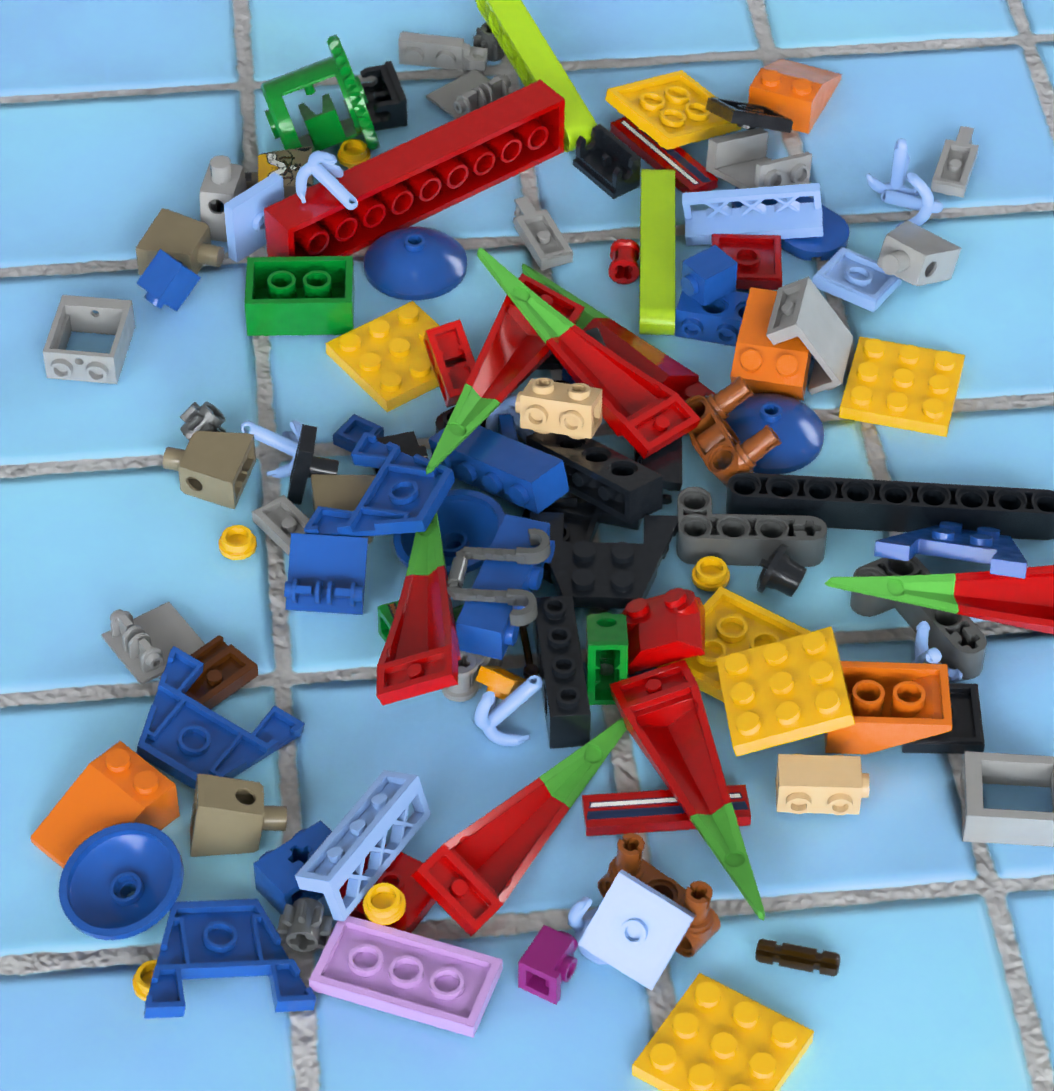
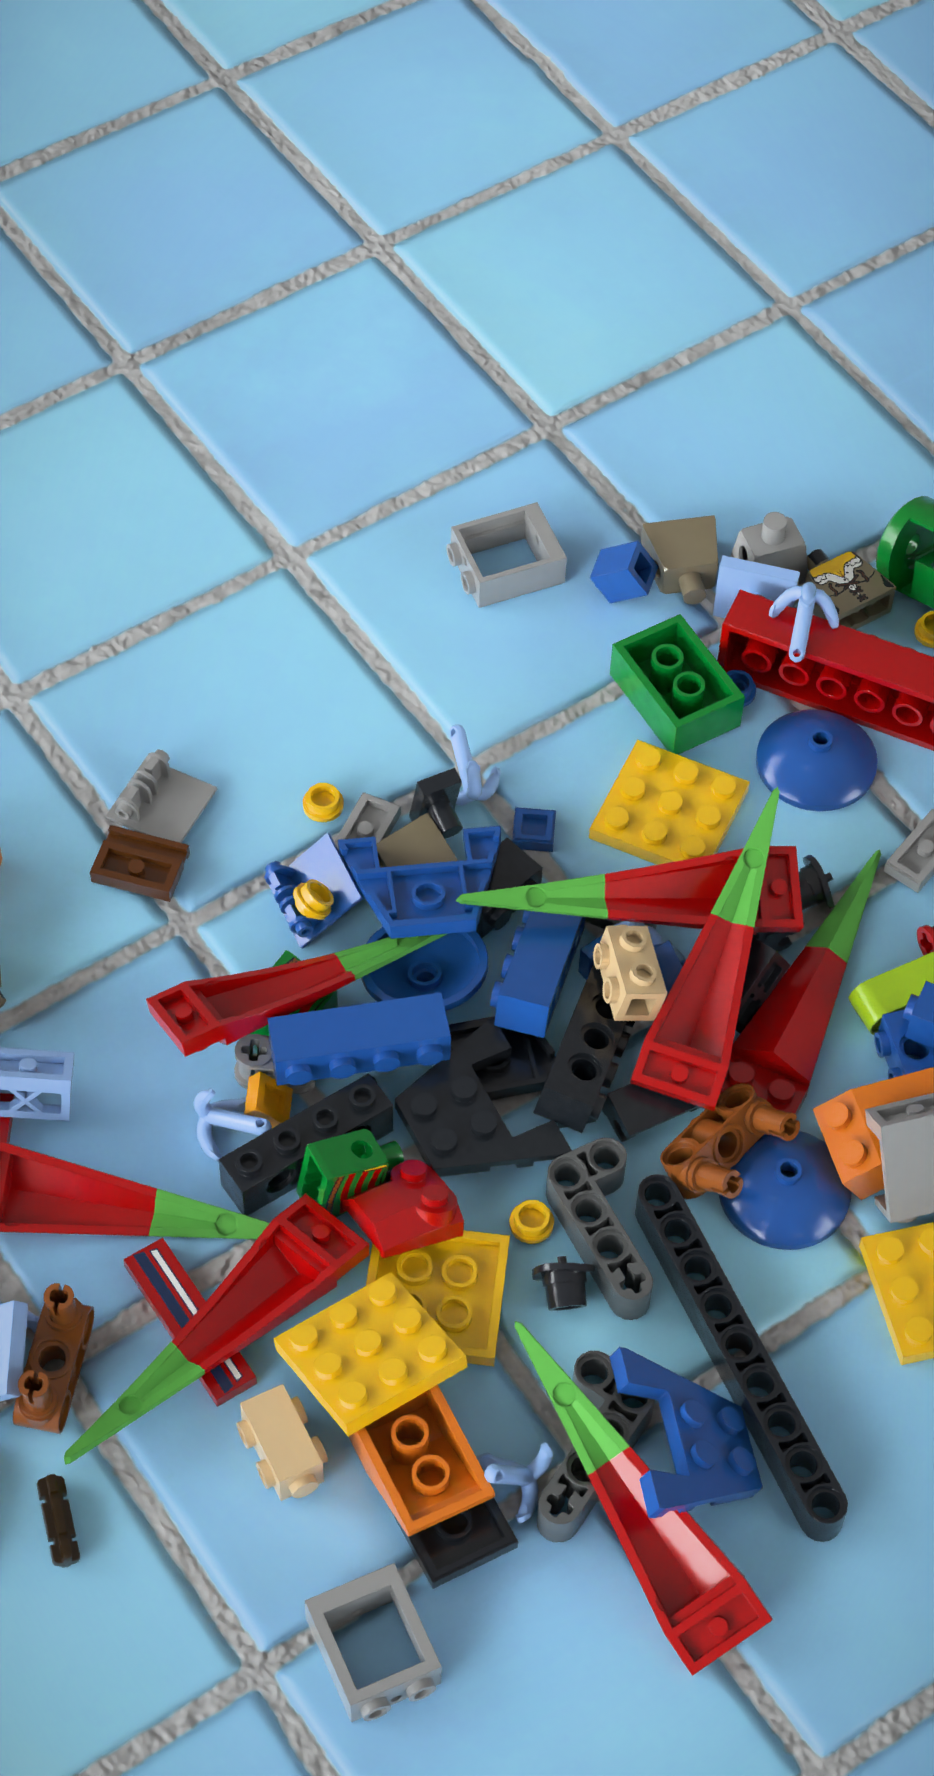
camera: 60 degrees right, 10 degrees up
blue wing [137,646,305,790] -> none
dark tan torso [163,431,256,509] -> none
dark grey gear [180,401,226,441] -> none
red brick [423,319,475,407] -> none
dark grey piece [447,528,551,626] -> none
none -> yellow plate [293,879,334,920]

